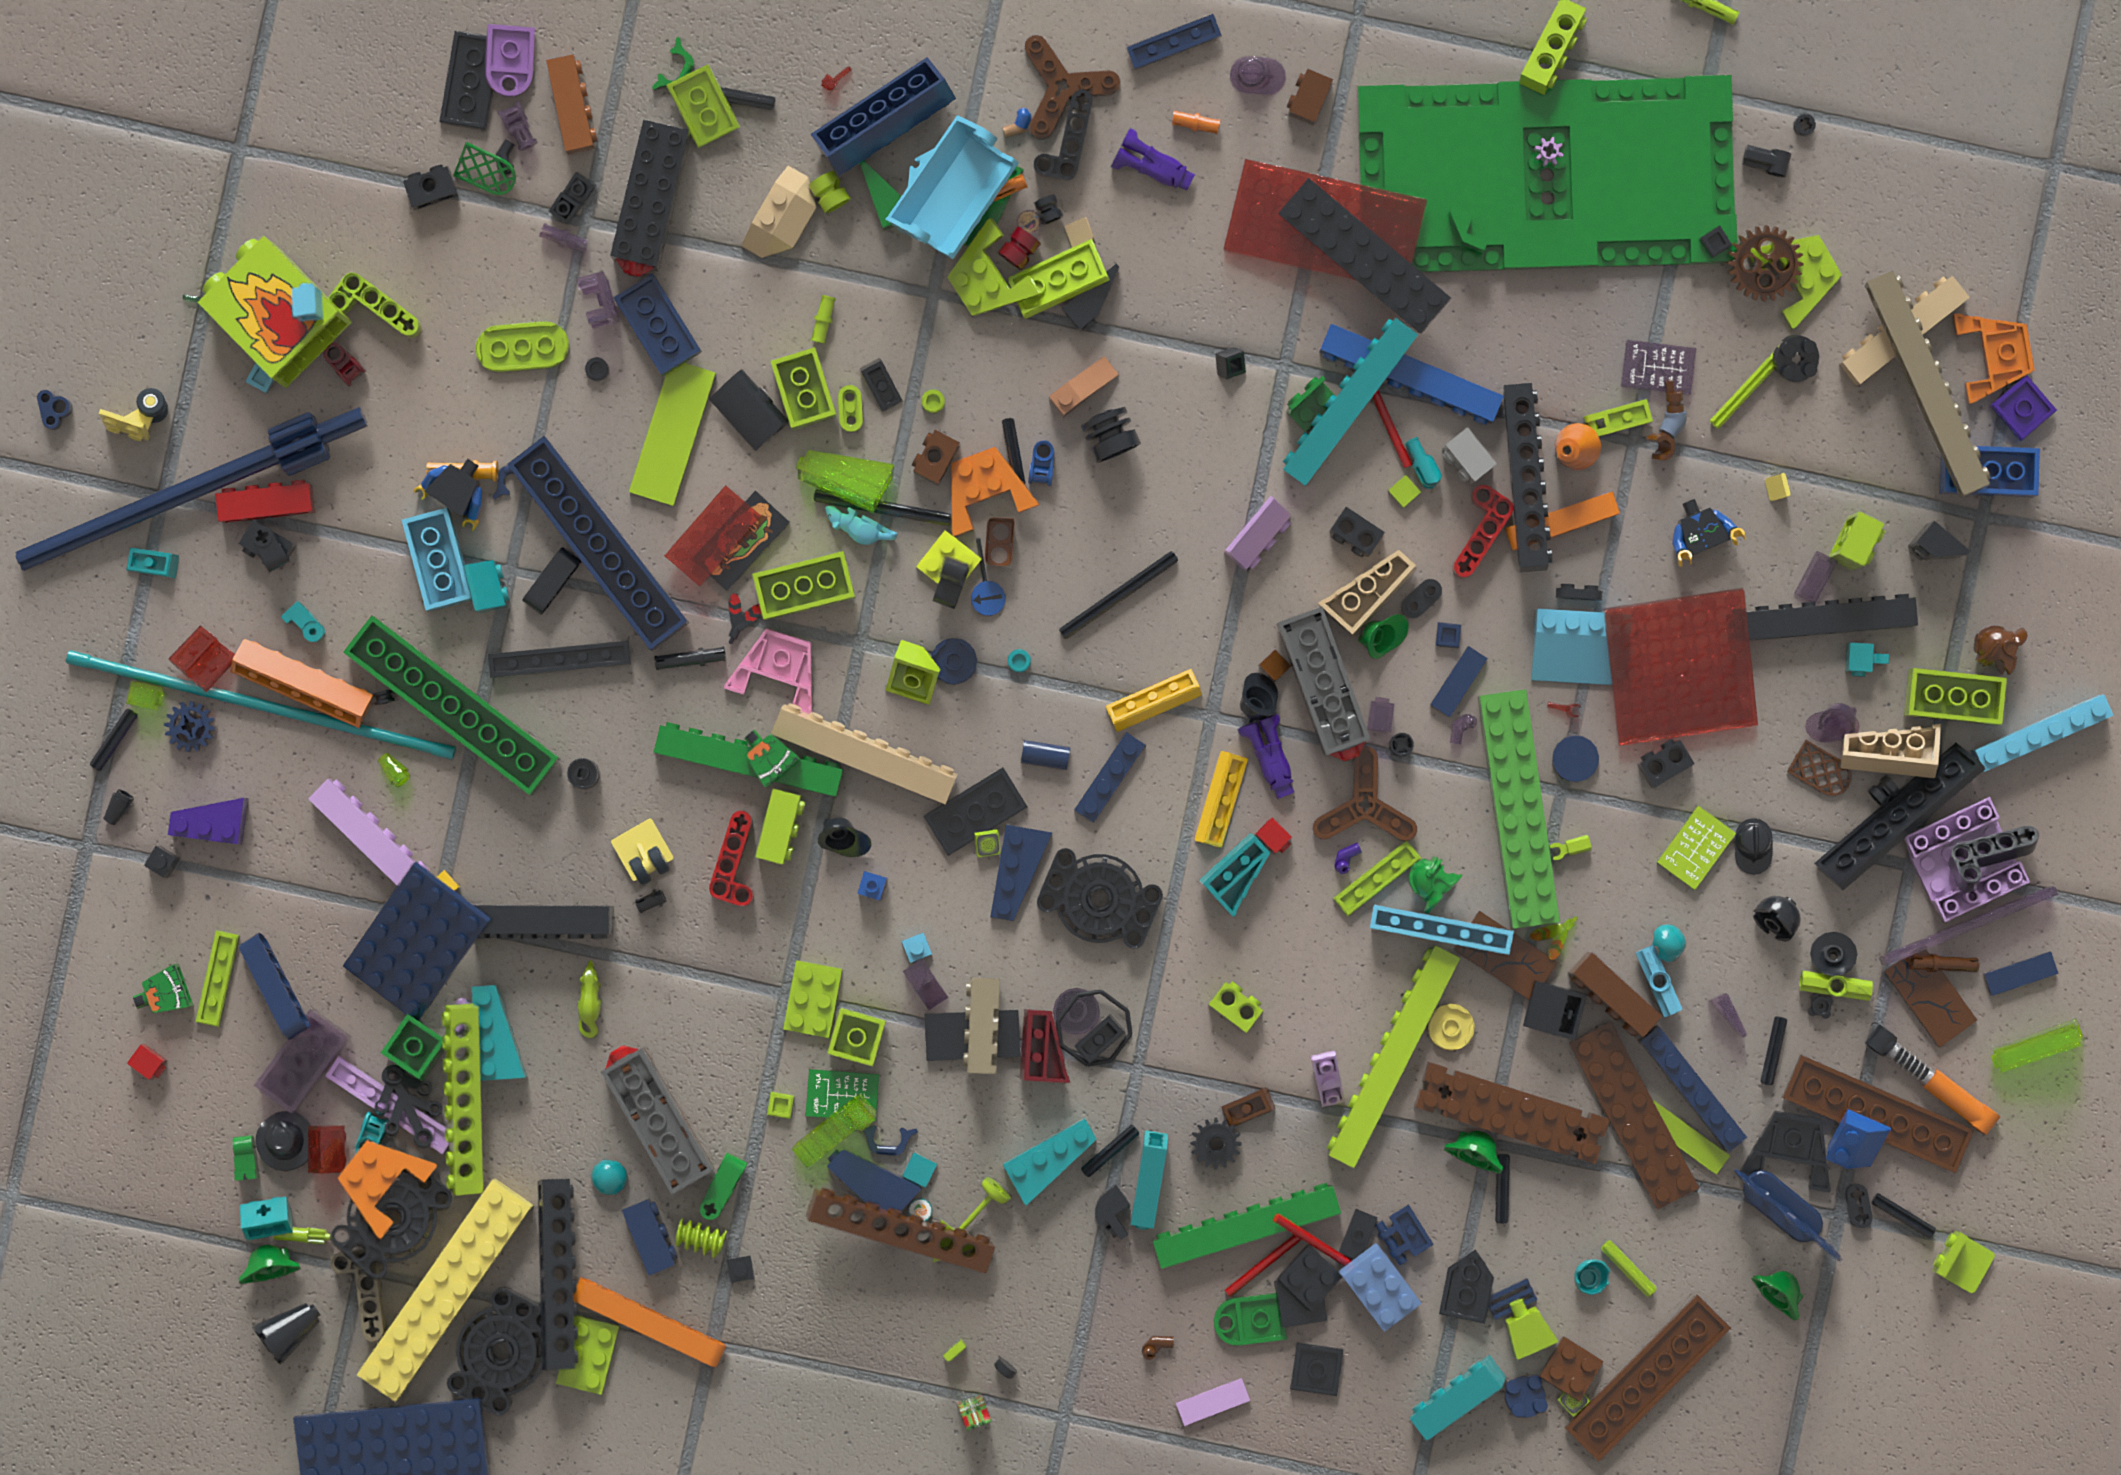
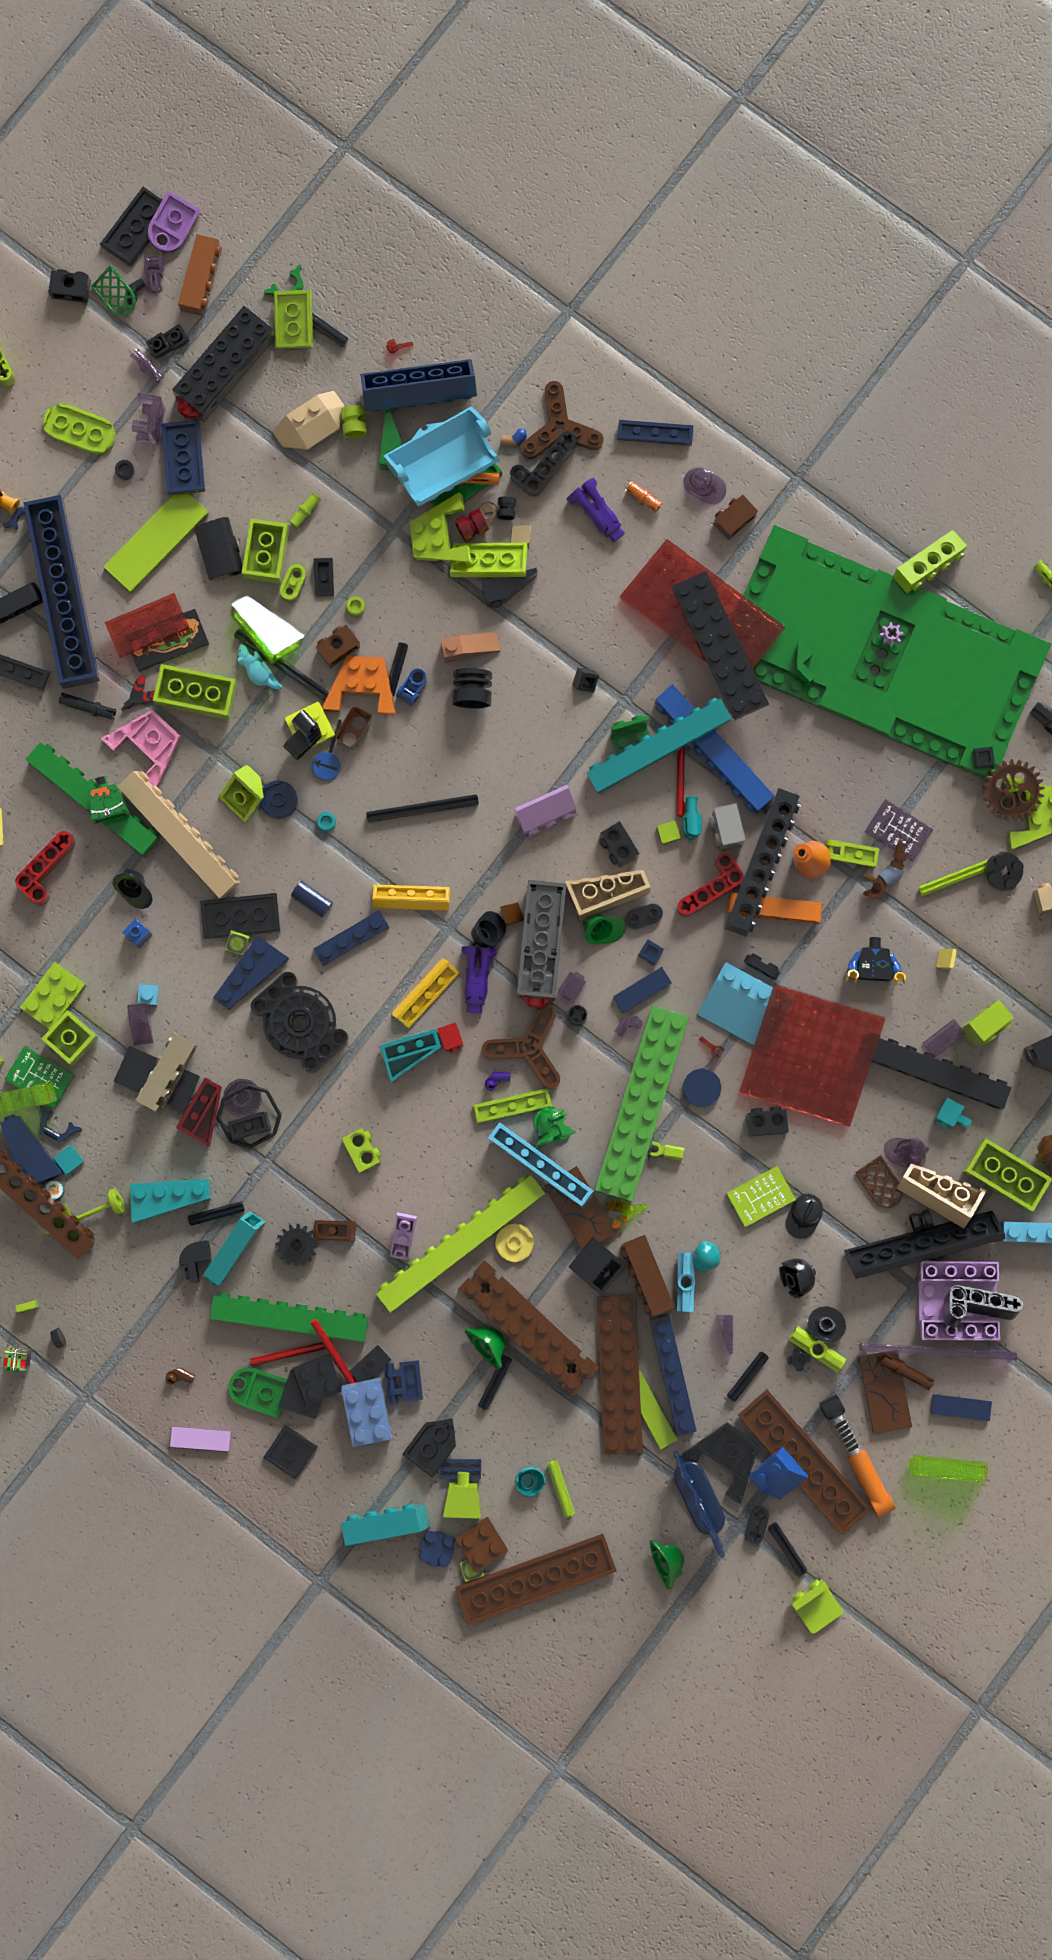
camera: 25 degrees right, 5 degrees down
lime brick [756,789,806,865] -> none

